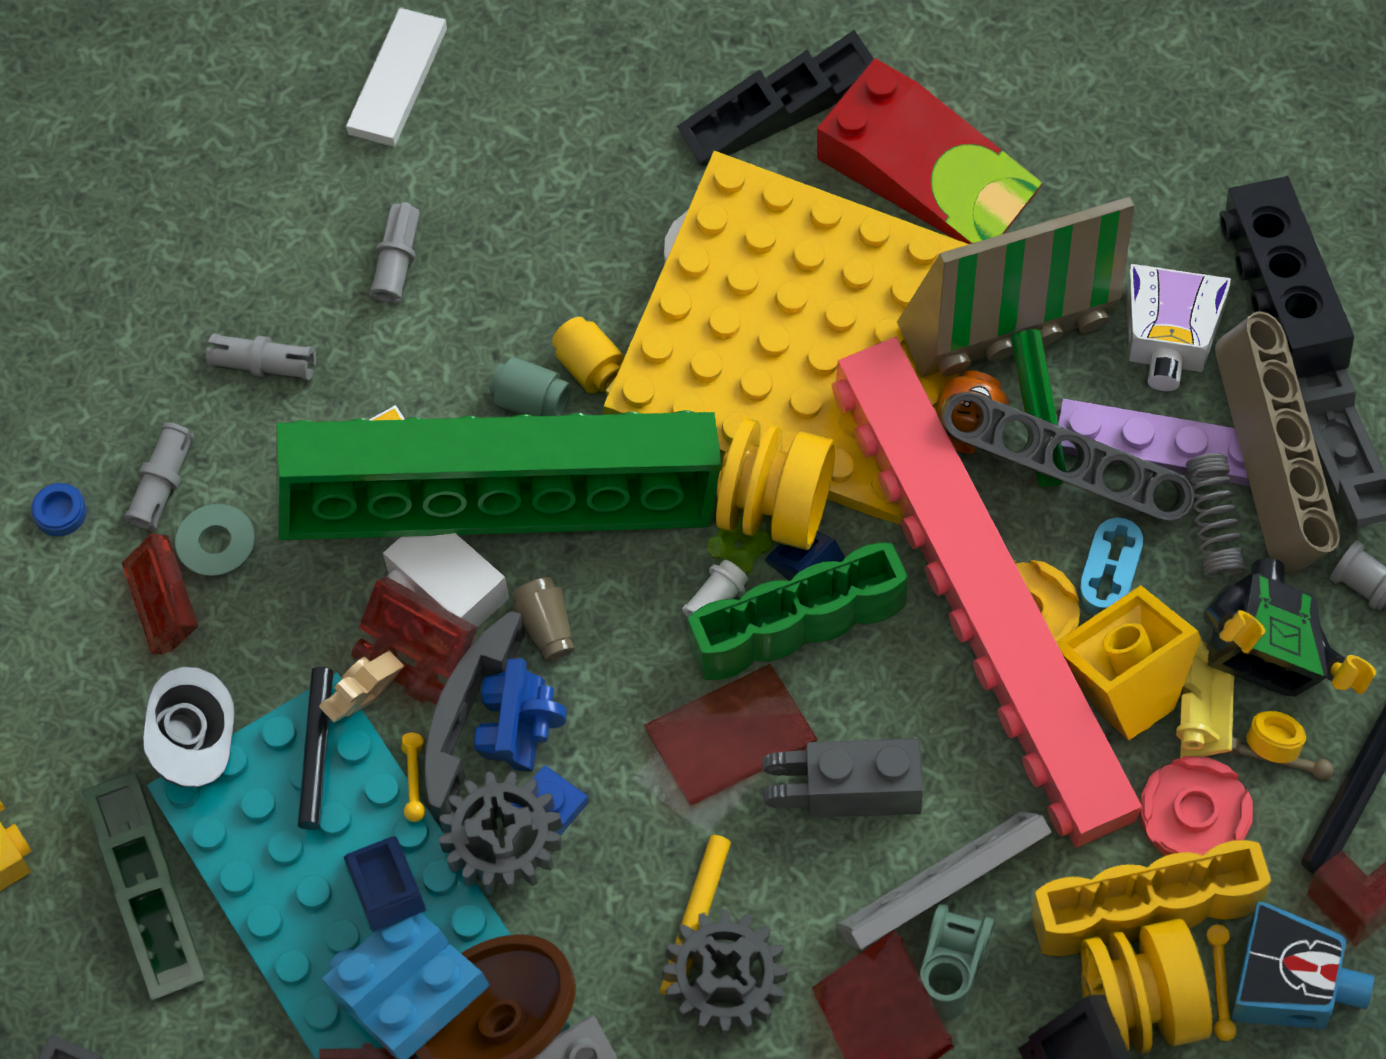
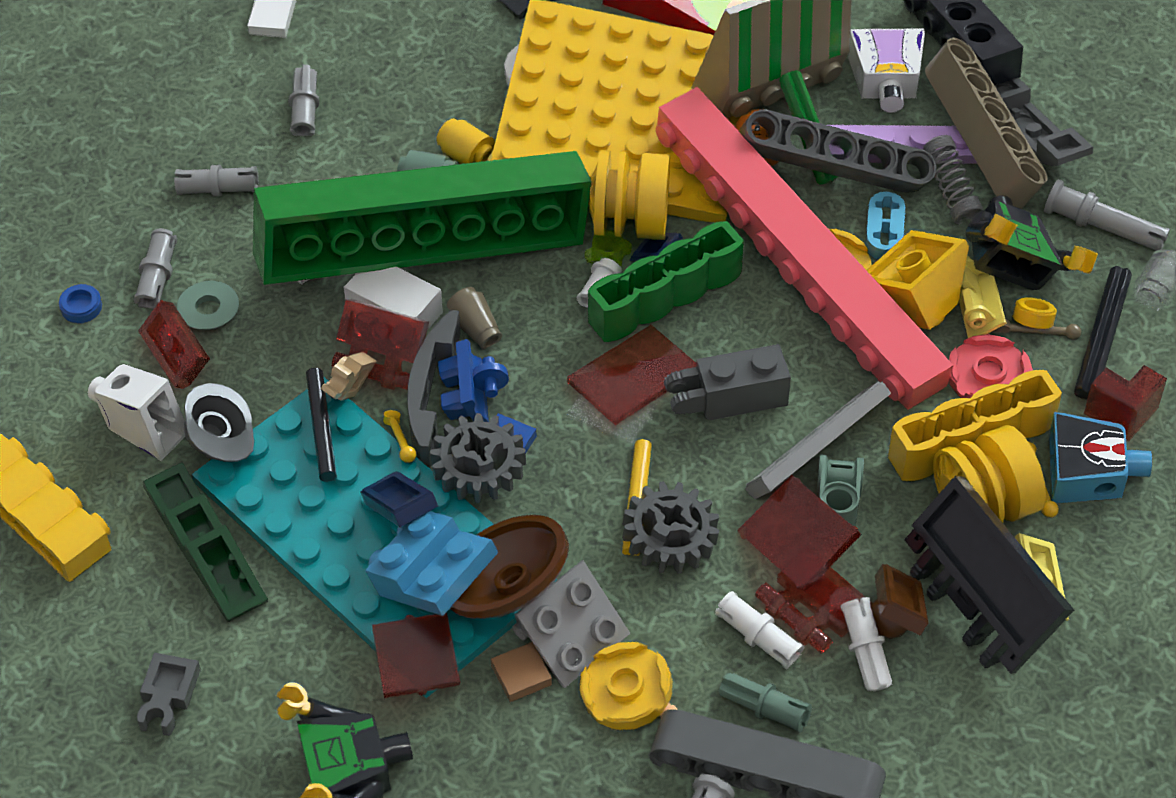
camera: 15 degrees left, 10 degrees down
none -> white torso [88,364,185,461]

